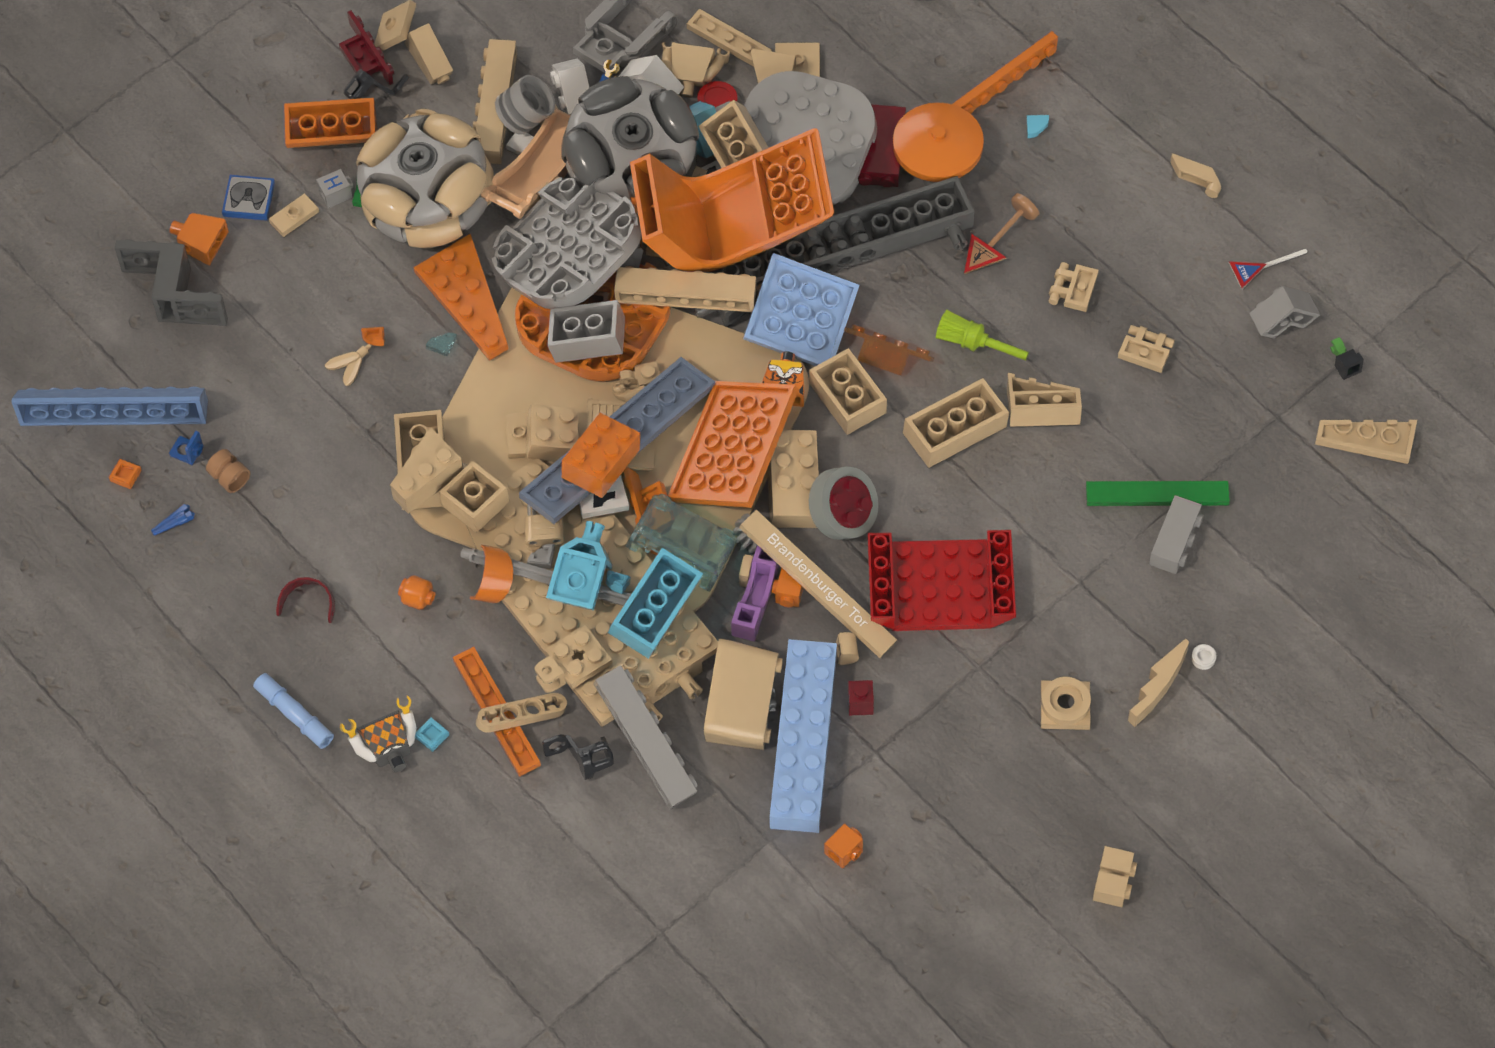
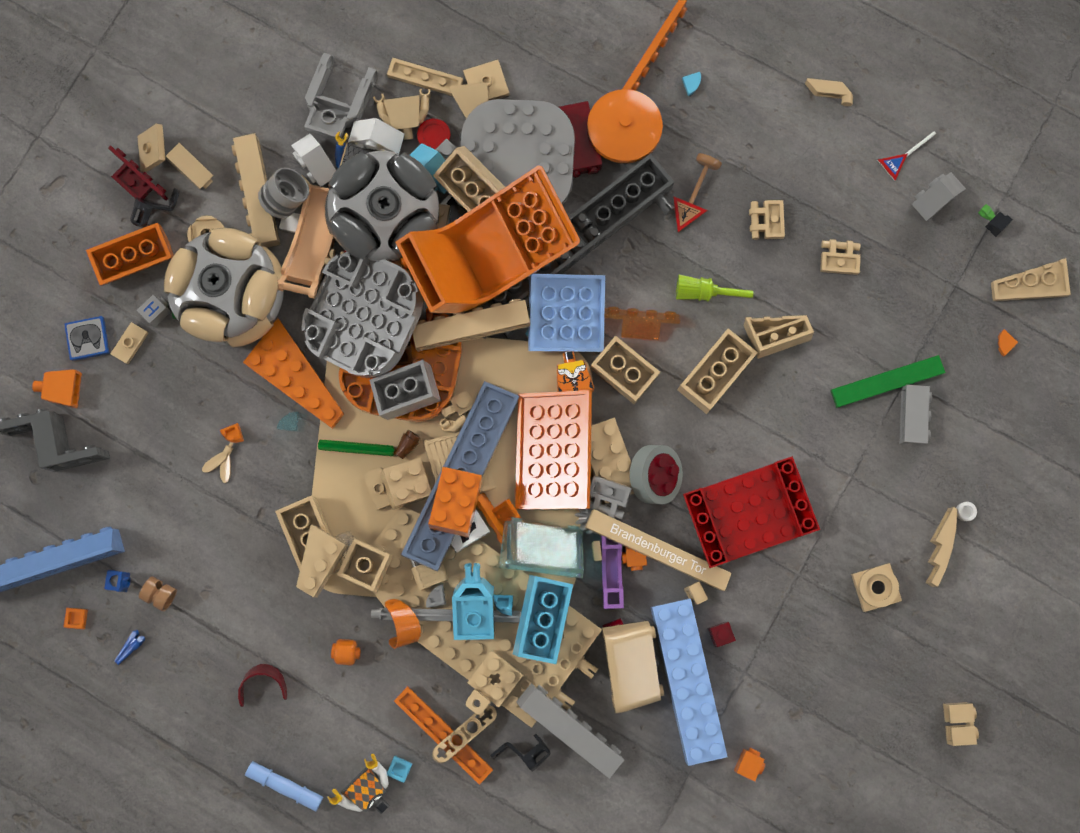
camera: 20 degrees left, 20 degrees up
none -> green axle [318,439,395,456]
none -> reddish brown cone [394,430,421,459]
none -> light grey plate [590,475,632,520]
none -> orange tile [998,329,1018,356]

